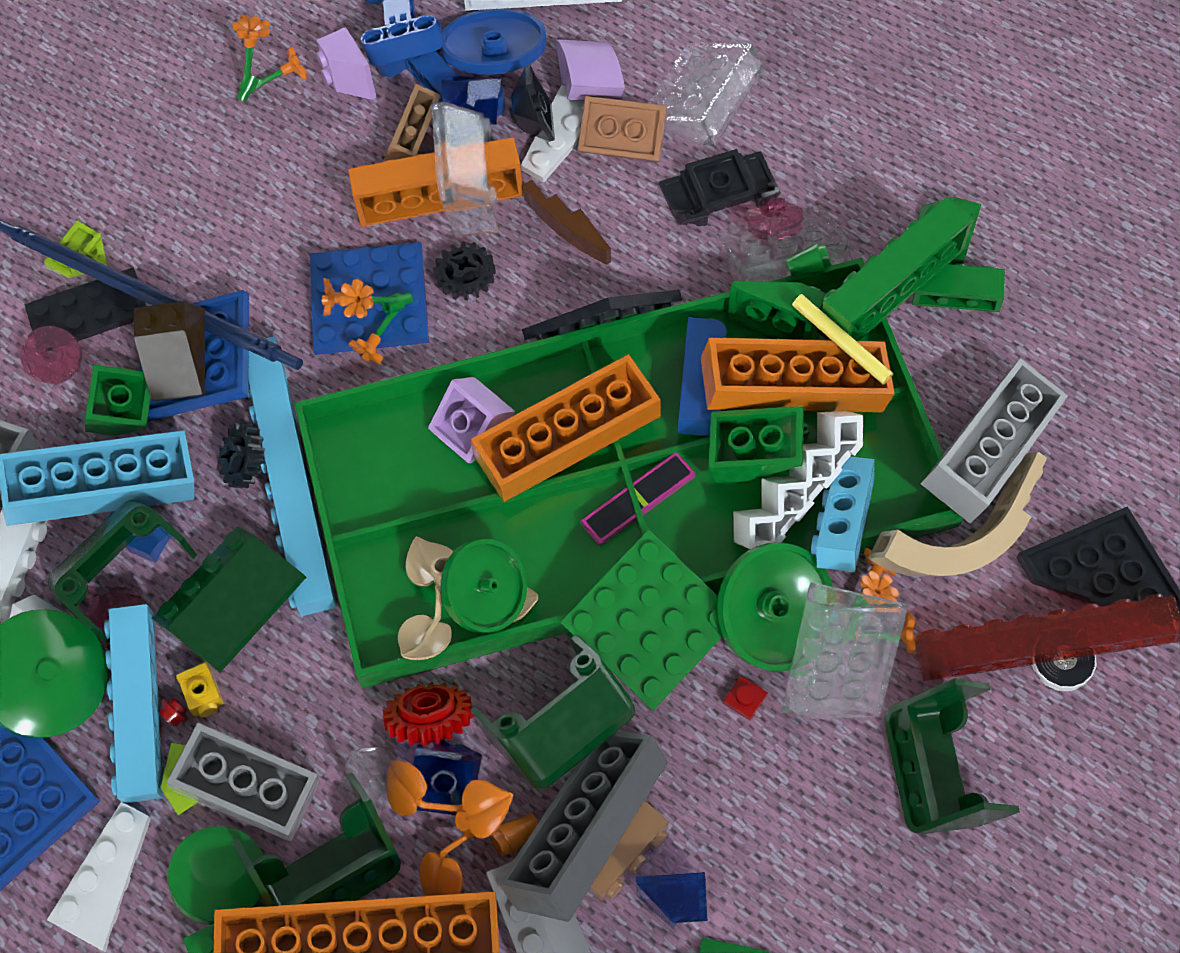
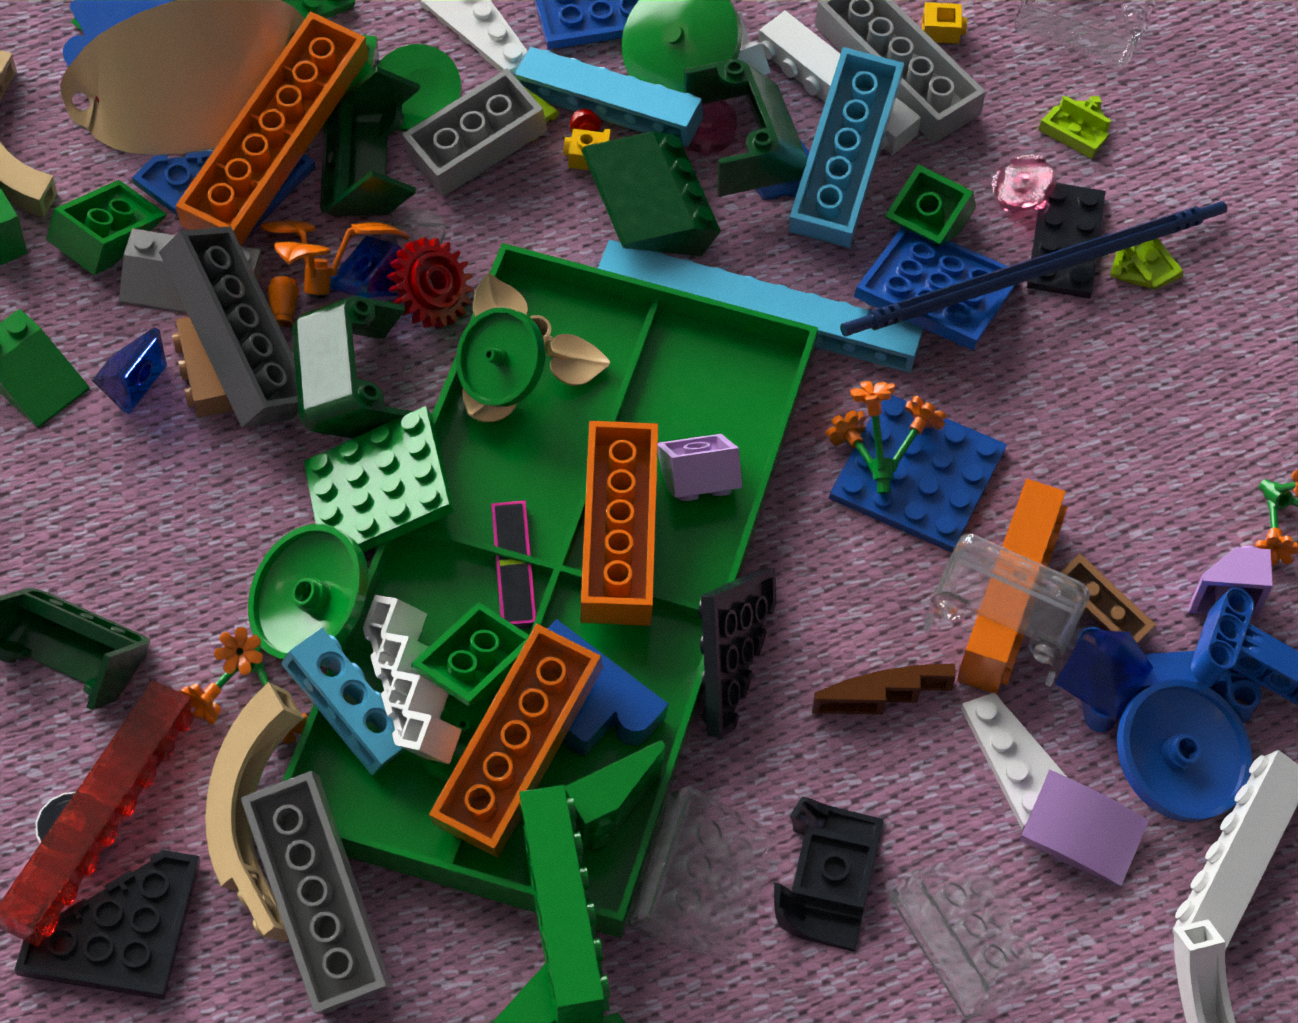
camera: 115 degrees right, 5 degrees down
slope [134,301,205,402] -> none
black gear [218,423,265,489] -> none
black gear [433,241,496,301] -> none
black slope [509,65,555,142] -> none
nougat plate [578,96,667,162] -> none
red plate [723,676,768,721] -> none
clear pink plate [746,198,803,240] -> none
clear slope [781,582,908,719] -> none
green cone [786,243,831,276] -> none
light yellow piece [792,294,893,385] -> none

